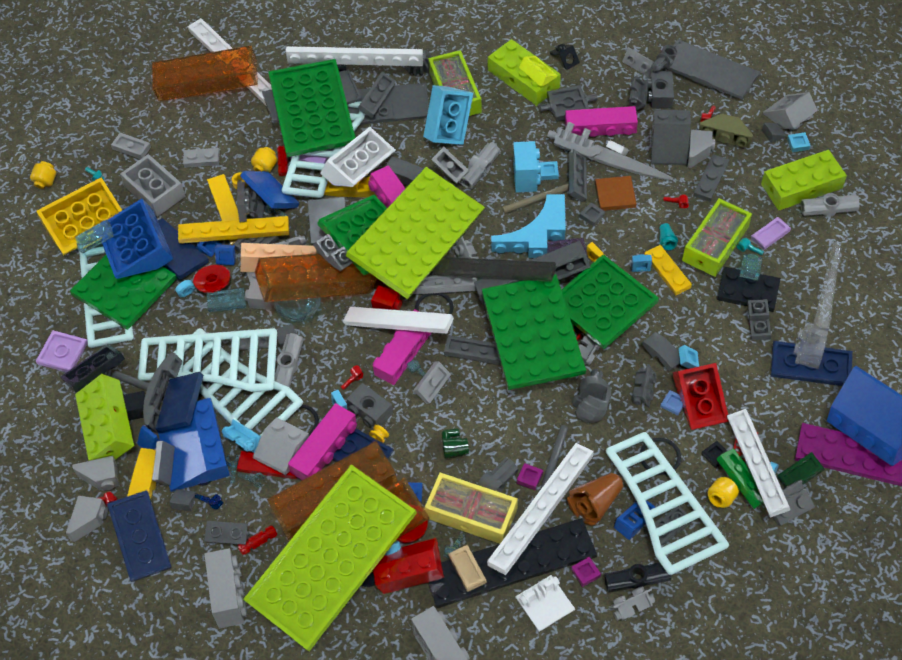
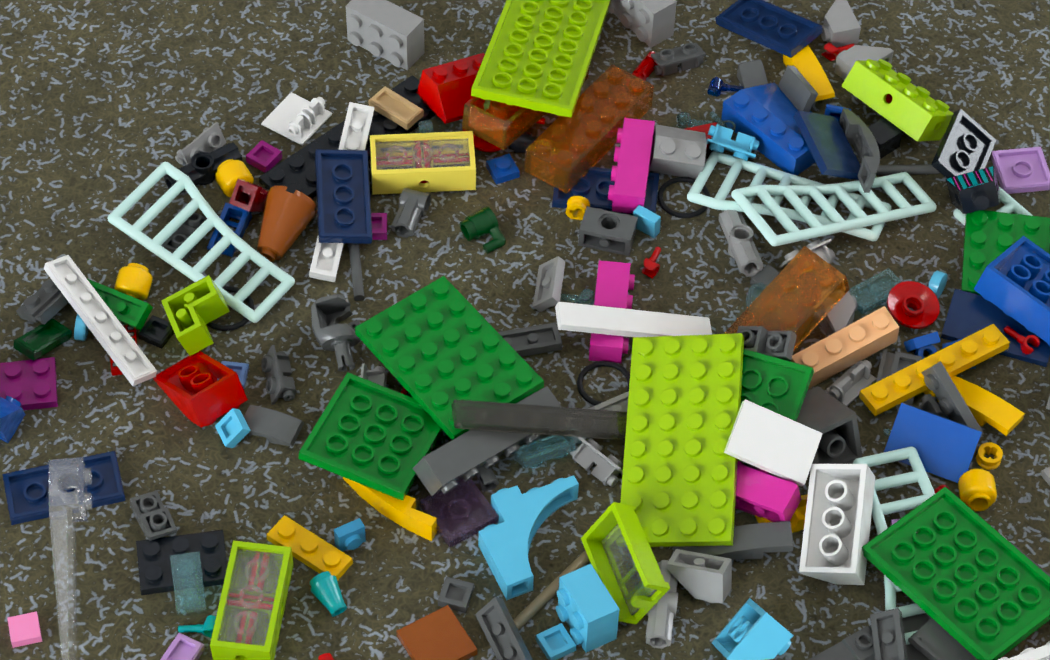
camera: 150 degrees right, 5 degrees down
none -> bright pink tile [7,611,42,648]
none -> lime brick [161,275,230,356]
none -> yellow head [215,159,254,198]
none -> dark red leg [229,179,269,212]
none -> dark blue tile [315,149,372,244]
none -> lime door [581,502,670,624]
none -> white tile [724,399,823,487]
none -> black torso [946,166,1000,214]
none -> red hand [1003,326,1040,354]

